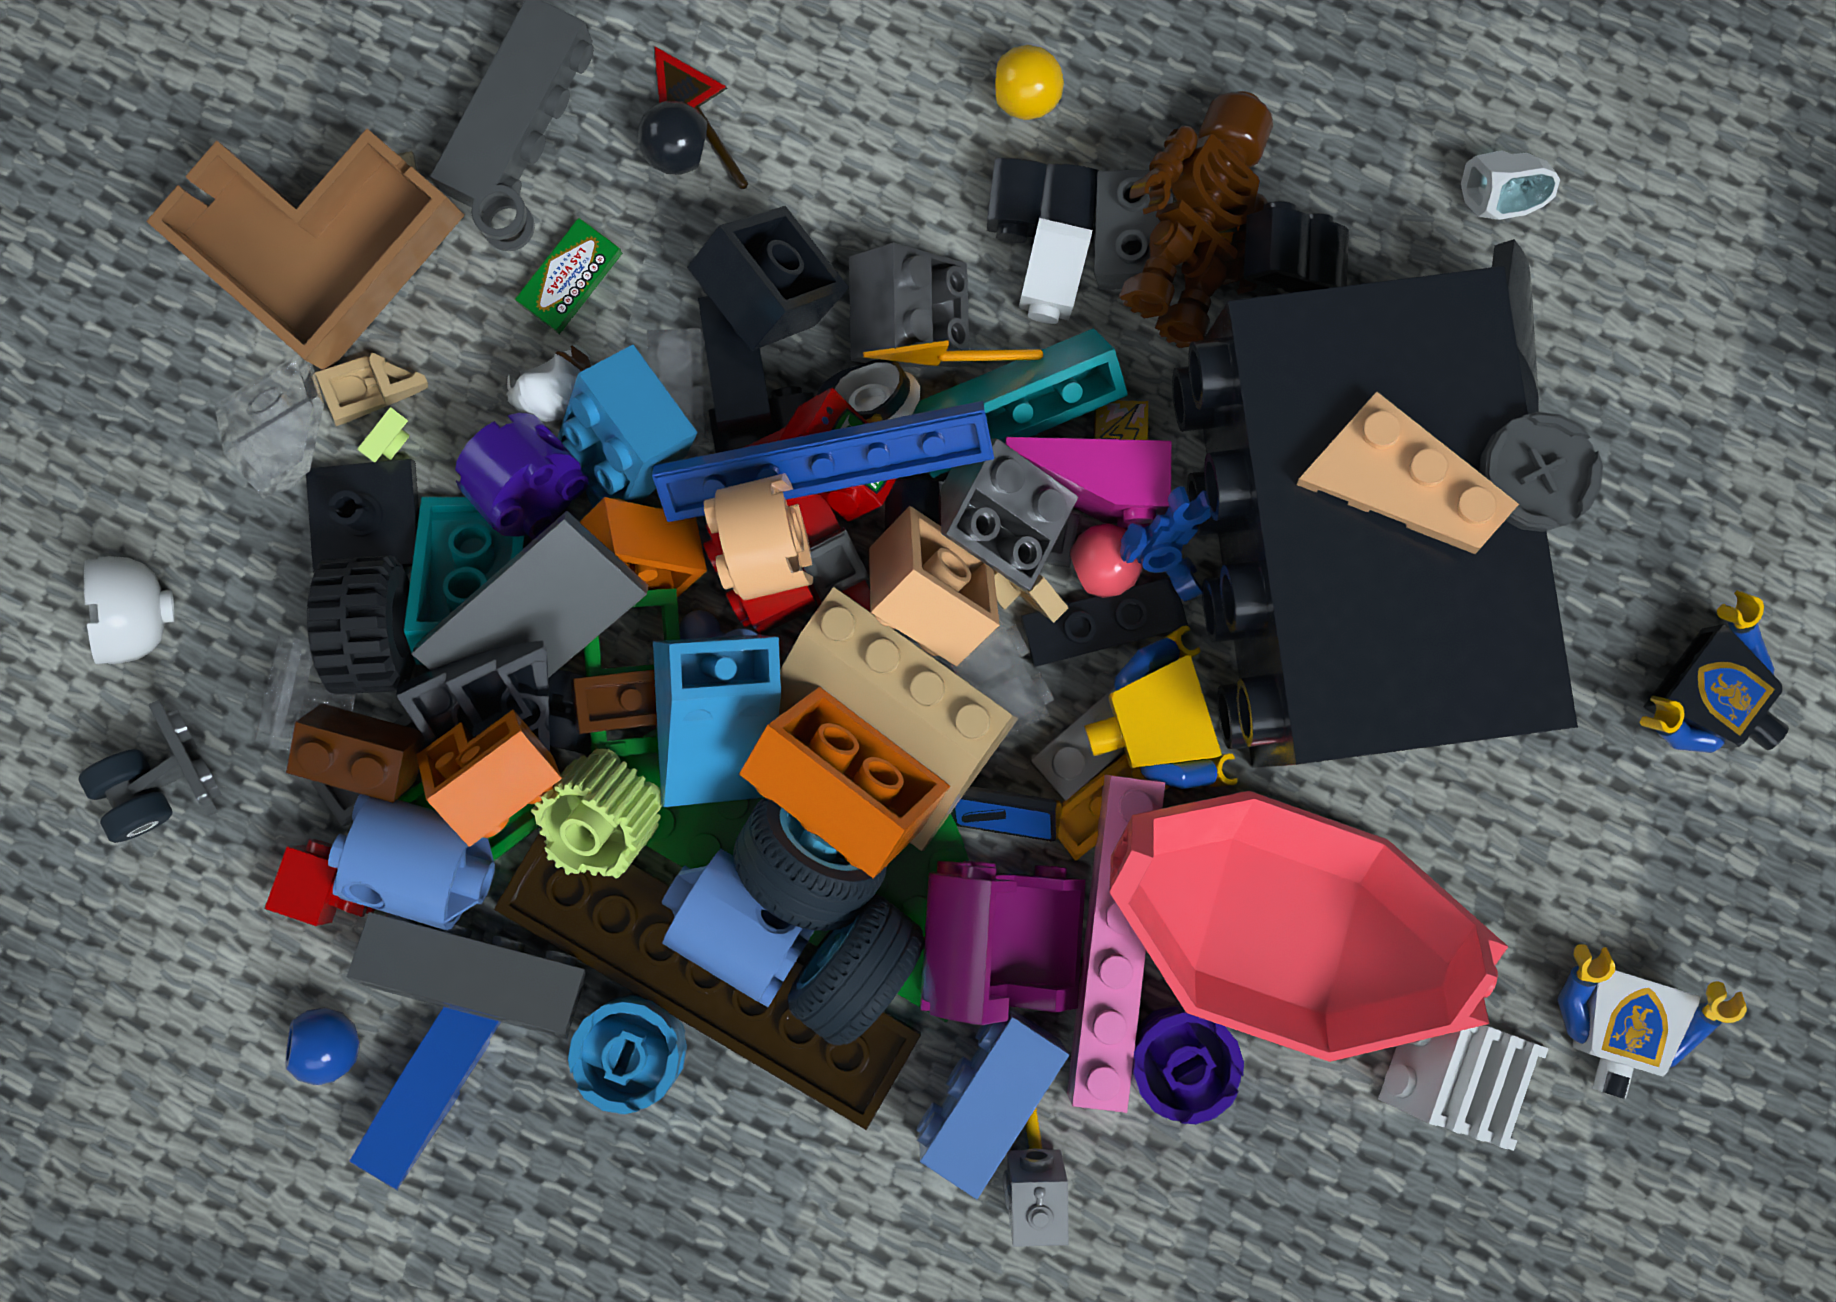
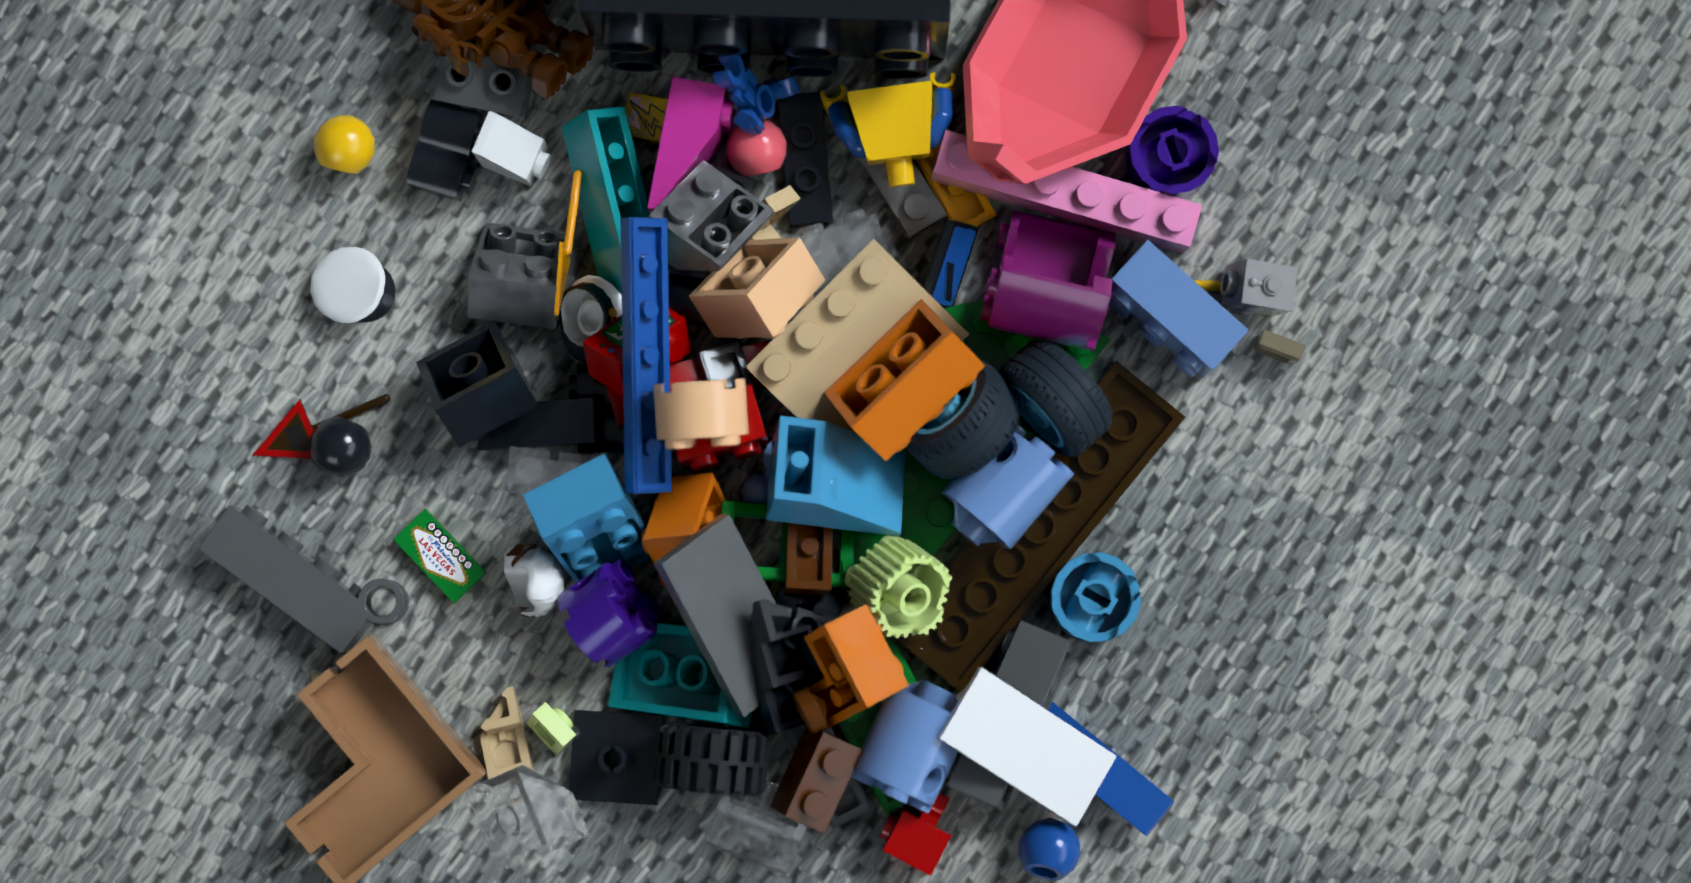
camera: 75 degrees left, 0 degrees up
none -> white piece [310,247,396,323]
none -> reddish brown tile [792,686,828,734]
none -> white piece [937,667,1117,827]
none -> dark tan tile [1253,329,1306,365]

